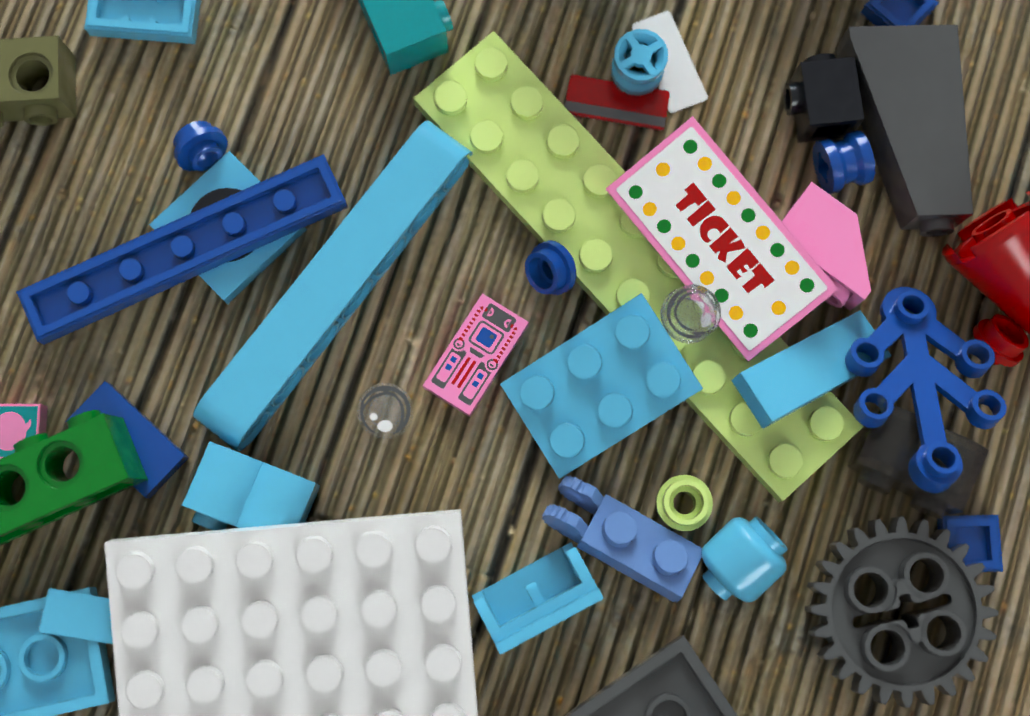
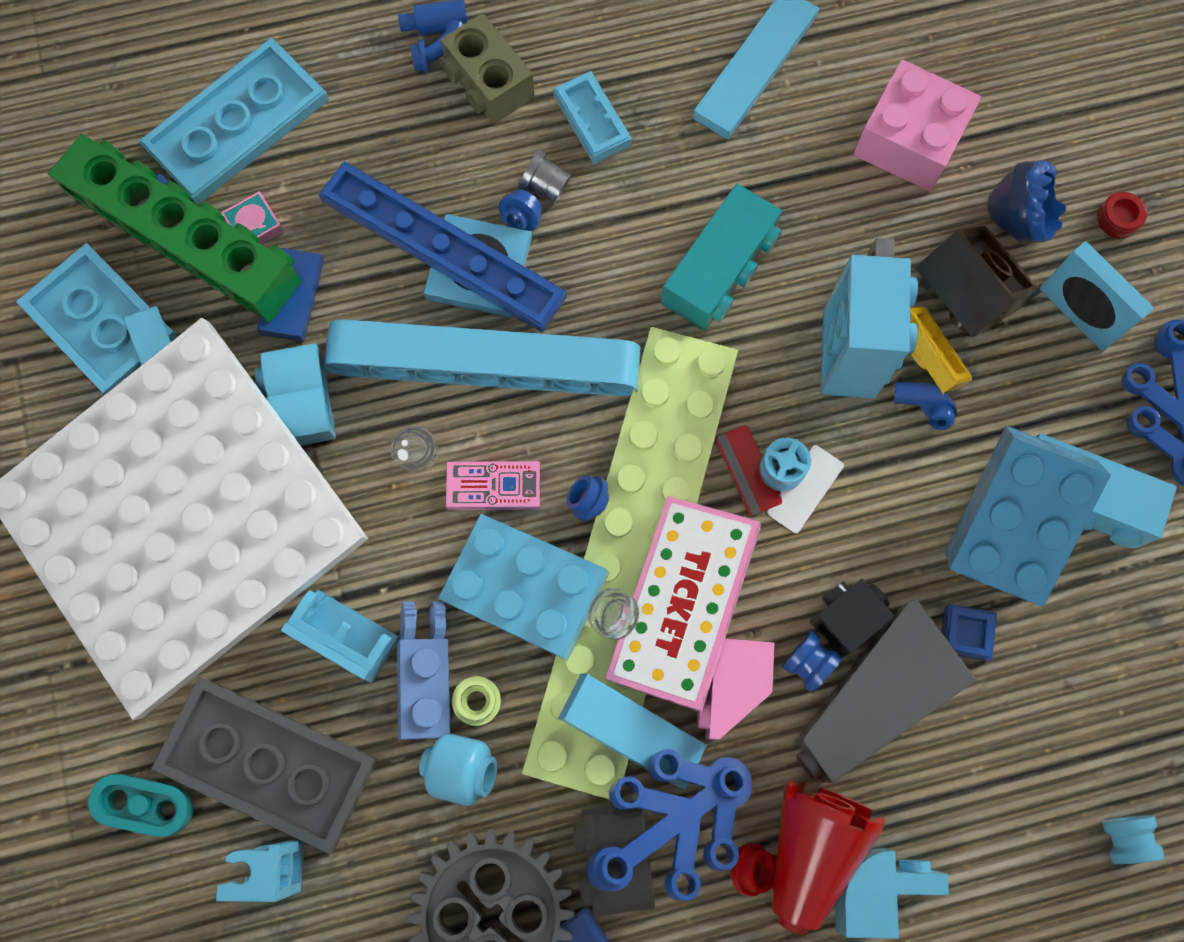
camera: 60 degrees right, 5 degrees down
none -> flat silver piece [518,150,571,204]

